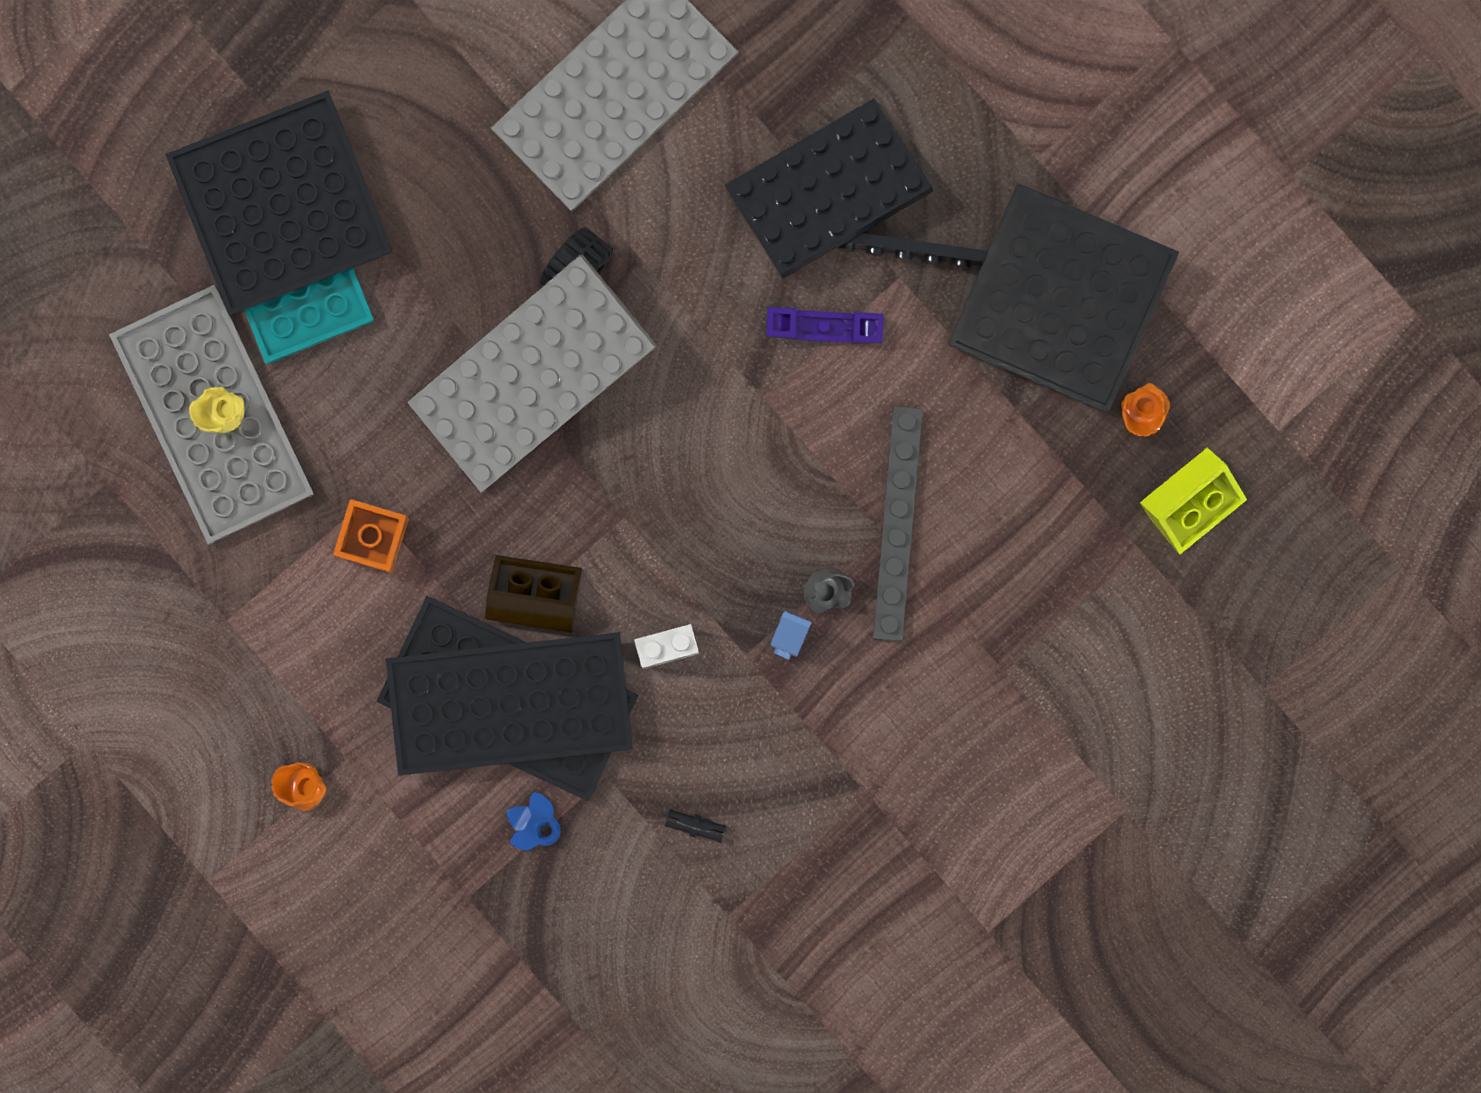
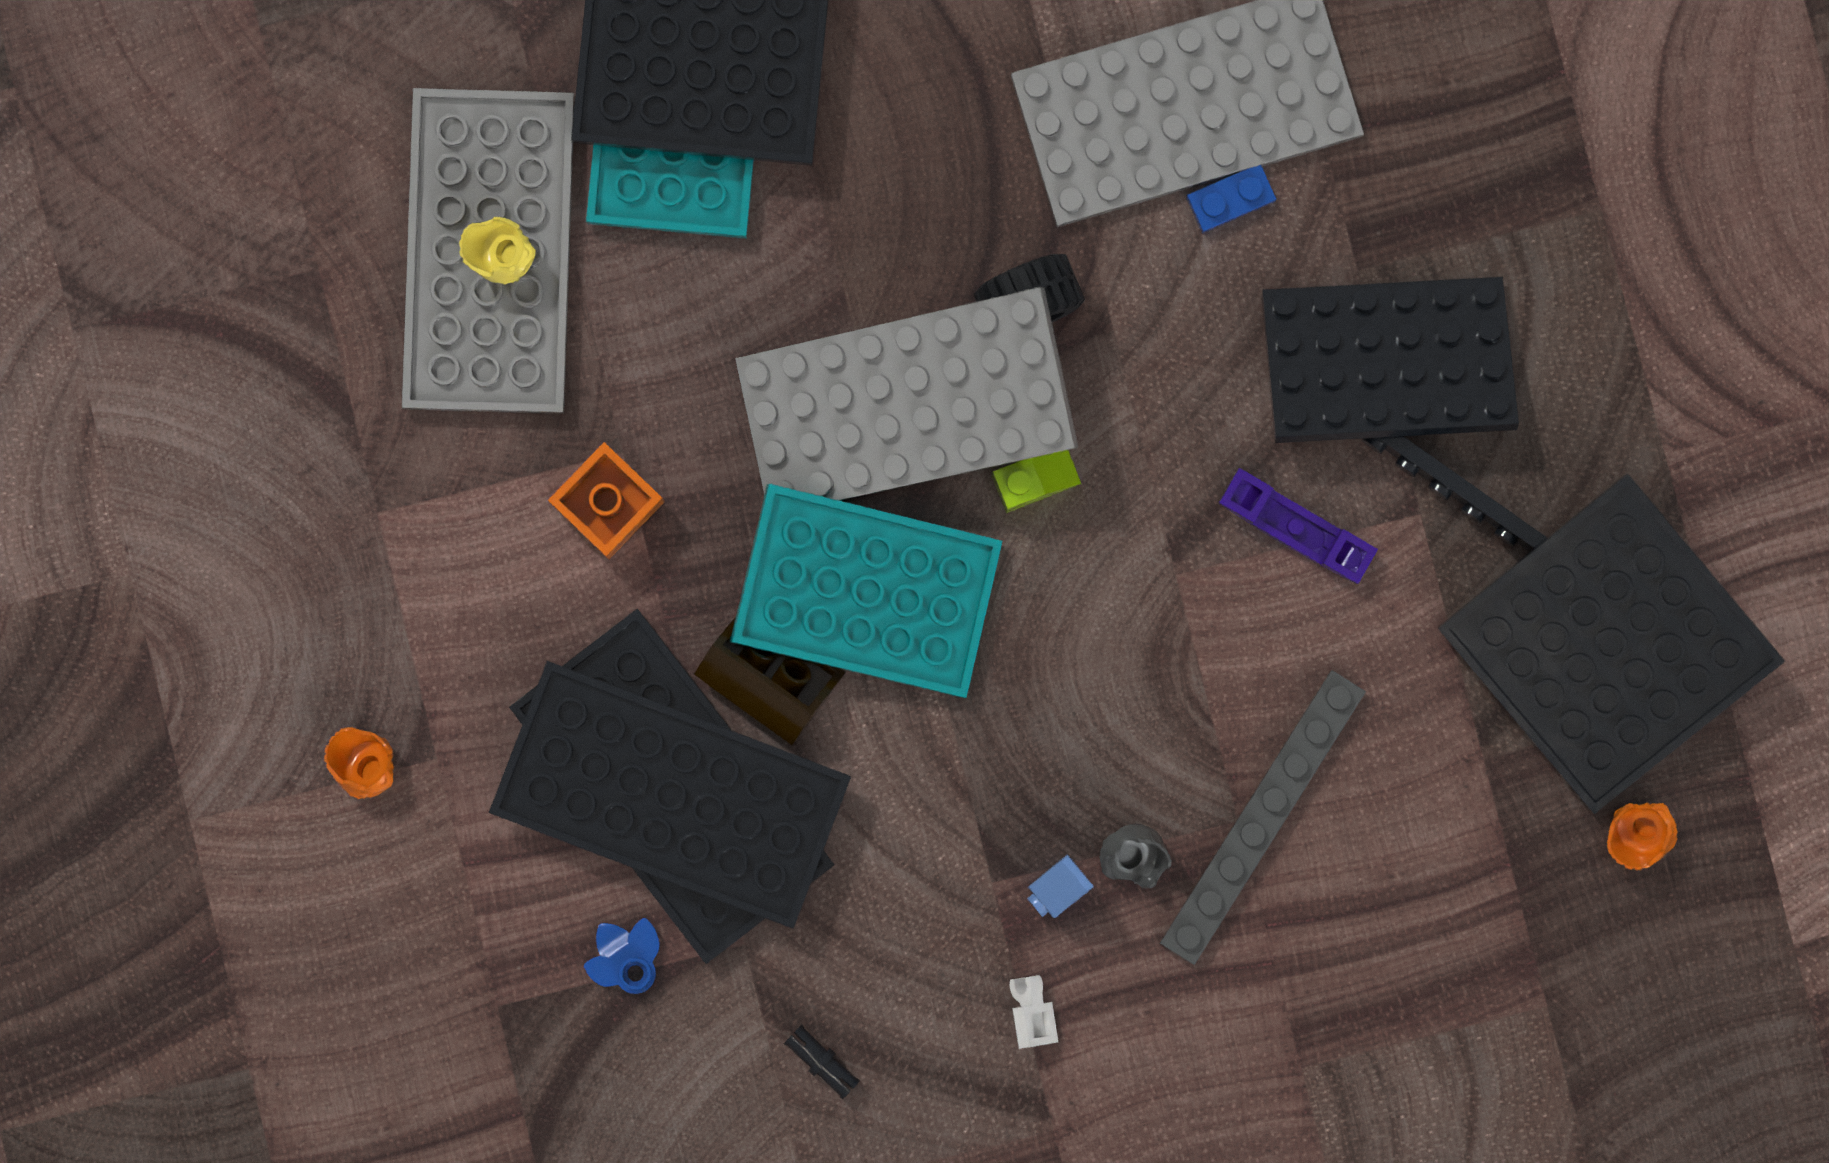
camera: 25 degrees right, 0 degrees up
white brick [634,624,699,669] -> none
neon yellow slope [1140,448,1247,554] -> none
none -> teal plate [730,484,1003,698]
none -> lime slope [992,450,1081,513]
none -> white plate [1010,975,1058,1049]
none -> blue plate [1186,165,1277,234]

